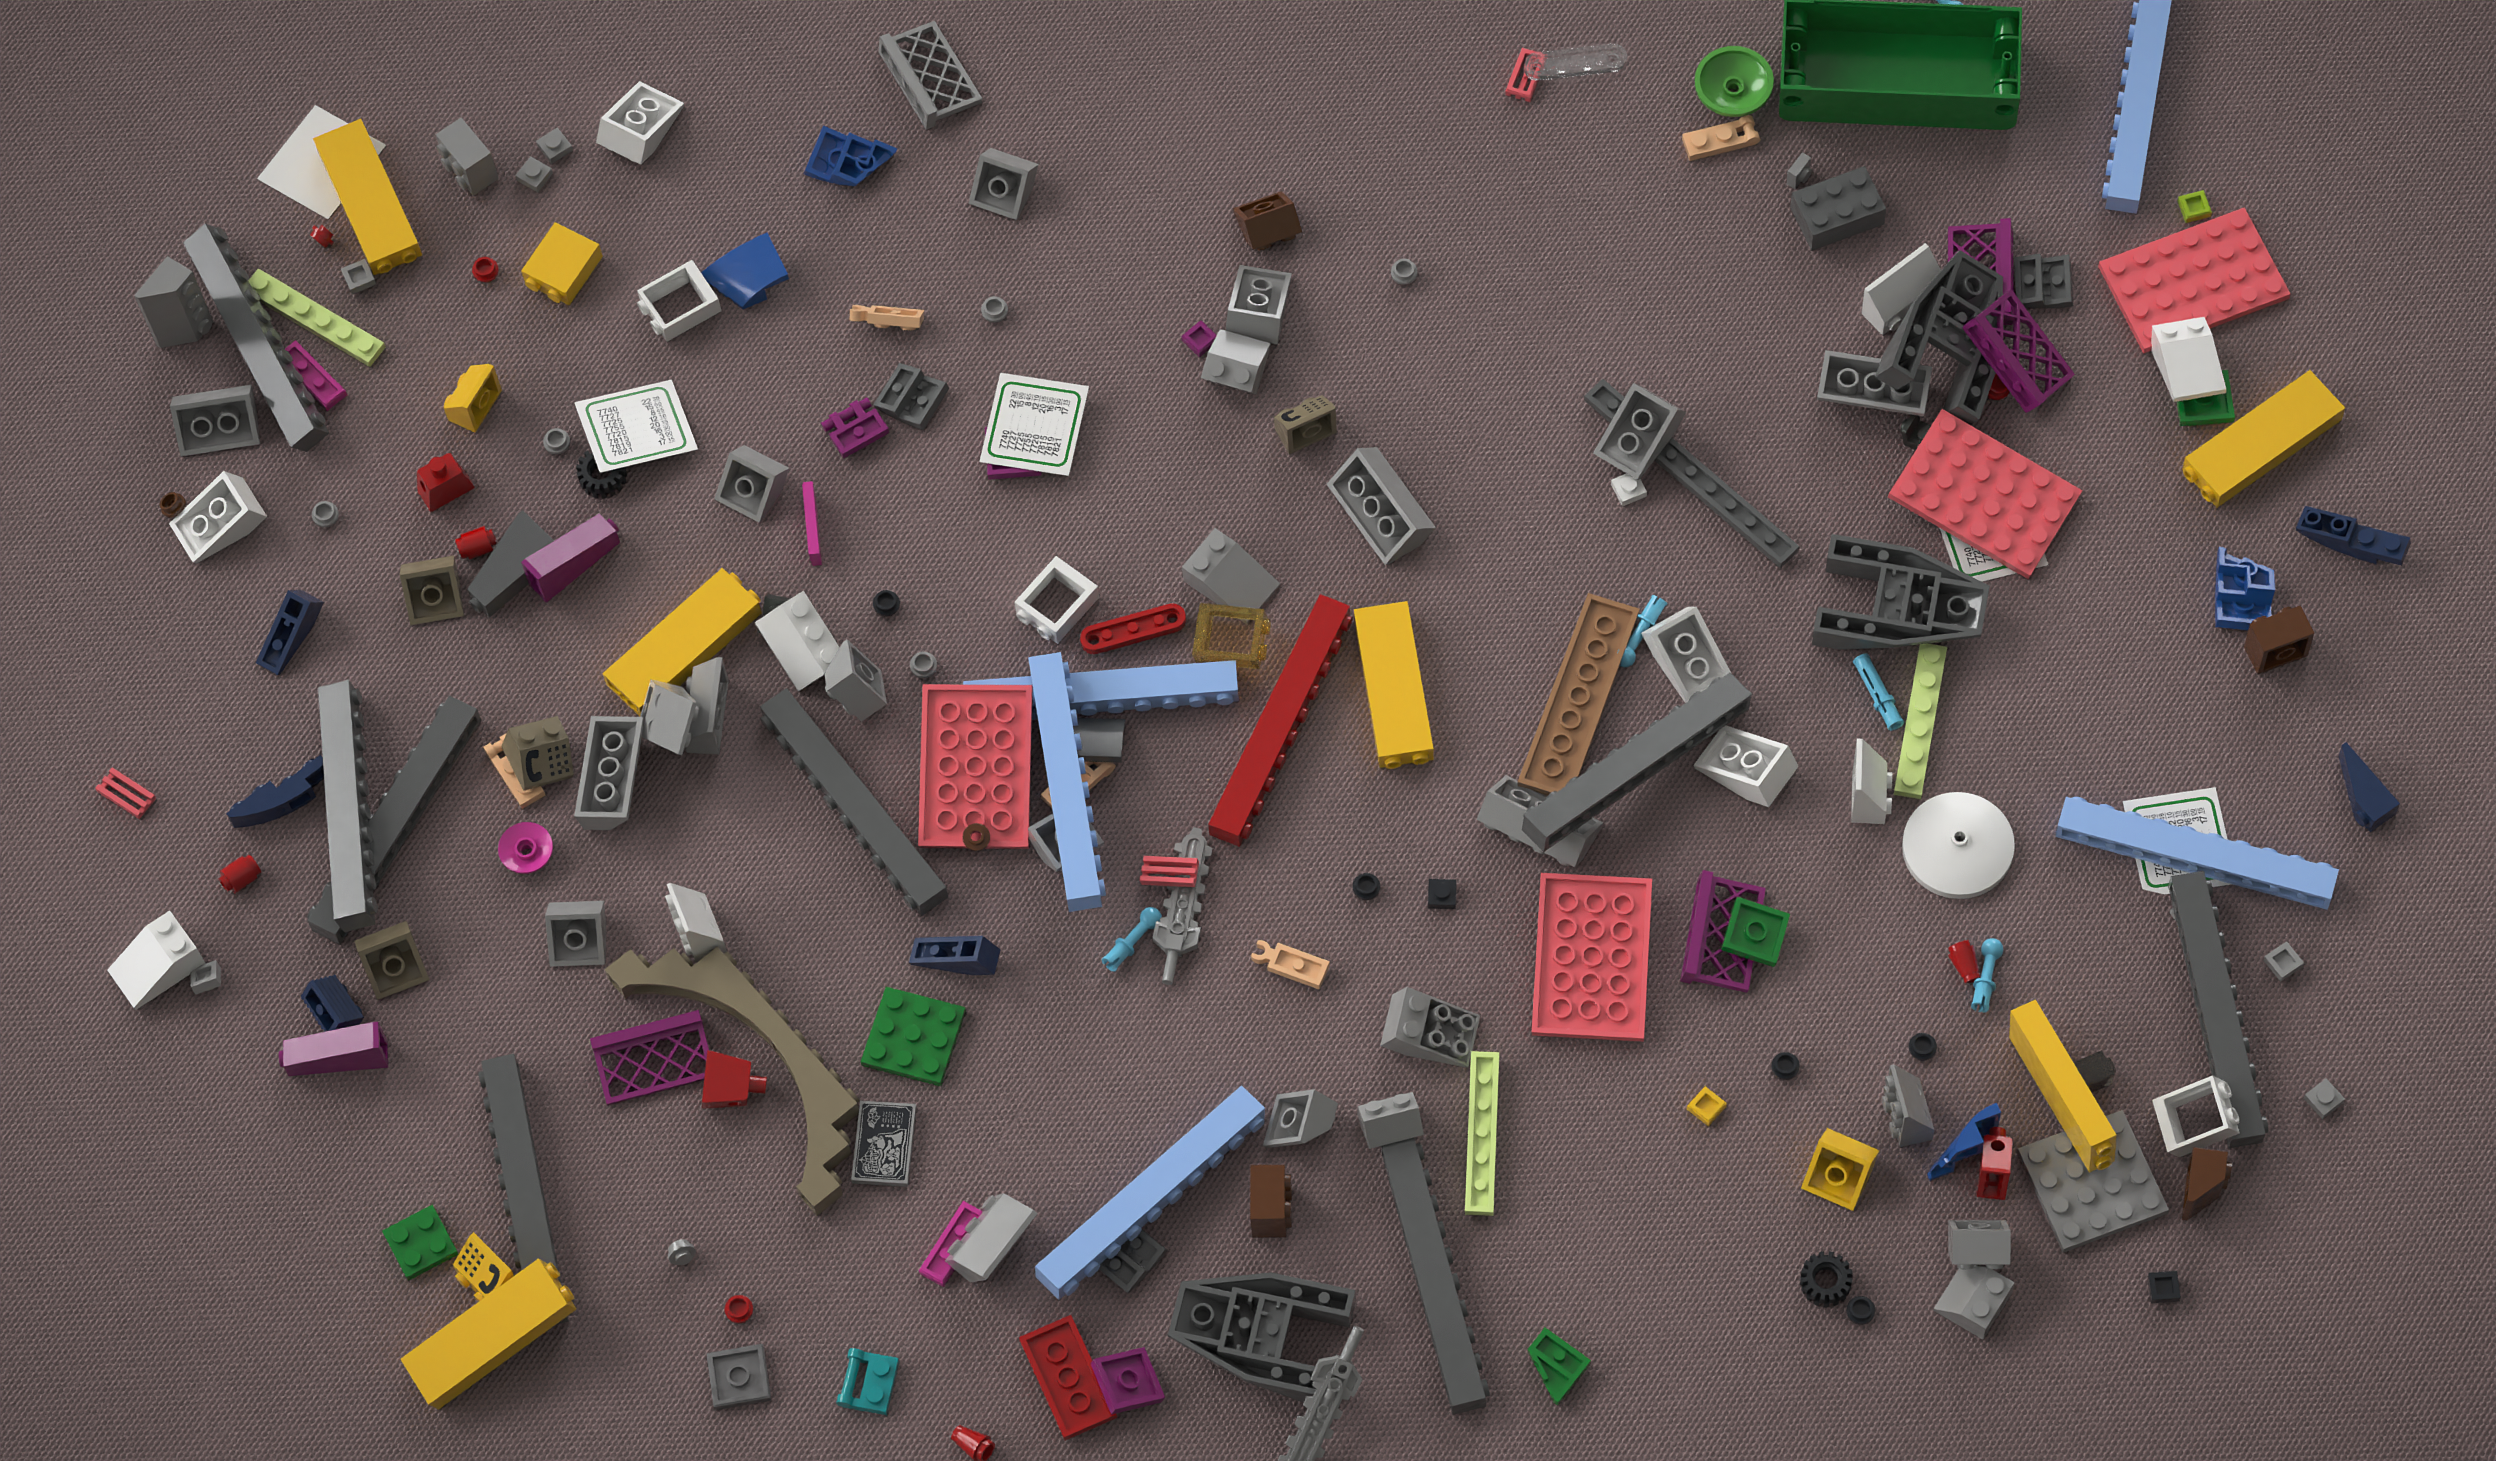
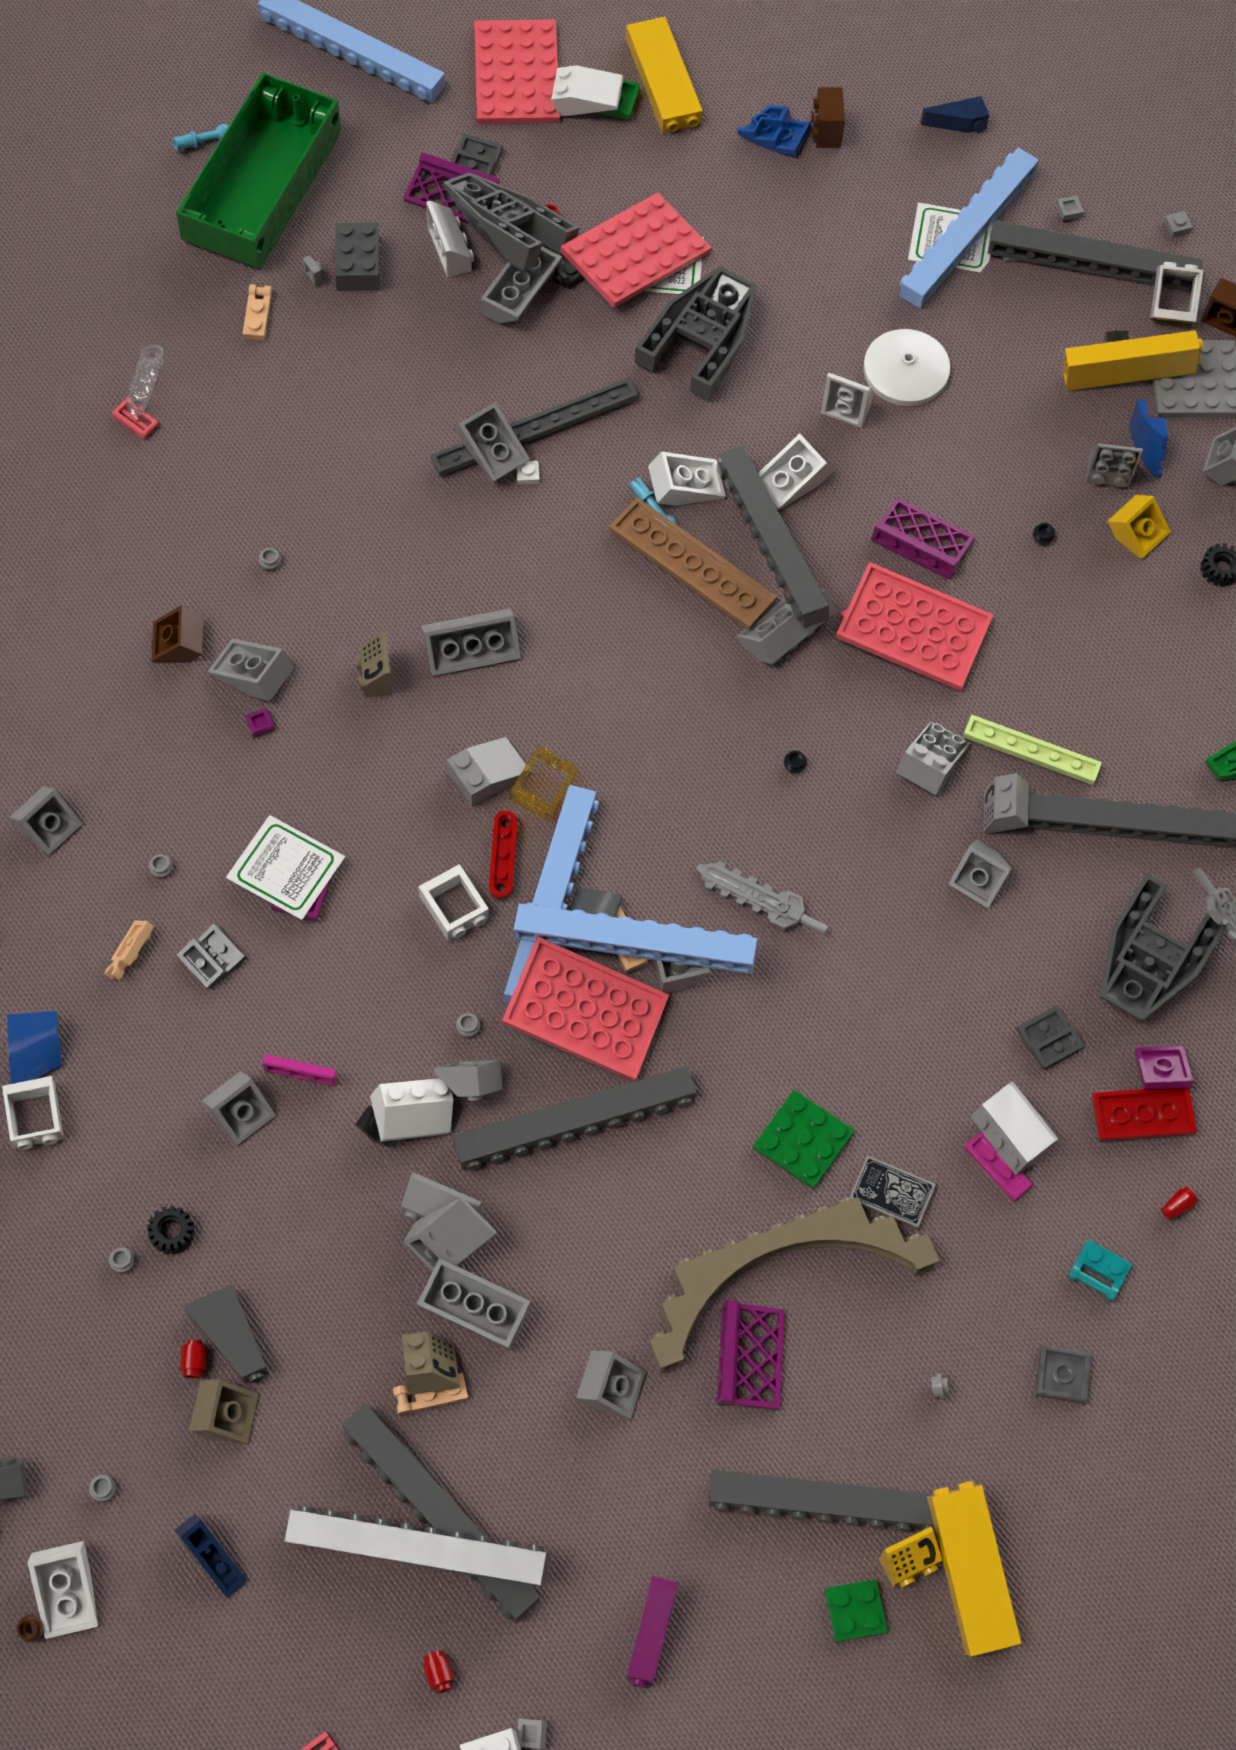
camera: 80 degrees left, 0 degrees up
dark blue slope [226,755,324,828] -> none
dark blue brick [301,974,364,1032] -> none
dark tan slope [355,921,429,1000] -> none
red torso [417,453,475,512] -> none
yellow slope [444,364,502,433] -> none
dark pink dish [498,822,553,874] -> none
magenta slope [521,514,620,603] -> none
white sticker [574,380,698,473] -> none
yellow brick [602,568,762,716] -> none
white slope [665,883,727,963] -> none
red torso [701,1050,767,1109] -> none
red plate [724,1295,753,1324] -> none
magenta plate [821,397,889,459] -> none
black plate [873,590,900,617] -> none
dark blue slope [909,936,1001,975] -> none
reddish brown plate [962,823,990,851] -> none
light blue brick [1035,1085,1265,1300] -> none
medium azure pin [1102,907,1162,972] -> none
coral tile [1140,856,1199,887] -> none
light grey slope [1201,329,1271,395] -> none
red brick [1208,594,1353,847] -> none
reddish brown brick [1250,1165,1292,1238] -> none
light nougat plate [1251,940,1330,989] -> none
yellow brick [1354,601,1434,769] -> none
black plate [1428,879,1457,909] -> none
yellow tile [1687,1086,1727,1127] -> none
bright green dish [1695,46,1774,117] -> none
green plate [1721,897,1790,967] -> none
medium azure pin [1853,653,1904,731] -> none
yellowish green plate [1894,643,1947,799] -> none
black plate [1908,1033,1937,1061] -> none
red cone [1948,940,1981,984] -> none
magenta fence [1962,289,2075,413] -> none
medium azure pin [1971,938,2004,1013] -> none
red torso [1977,1127,2012,1200] -> none
lime tile [2177,190,2212,223] -> none
dark blue slope [2296,506,2411,566] -> none

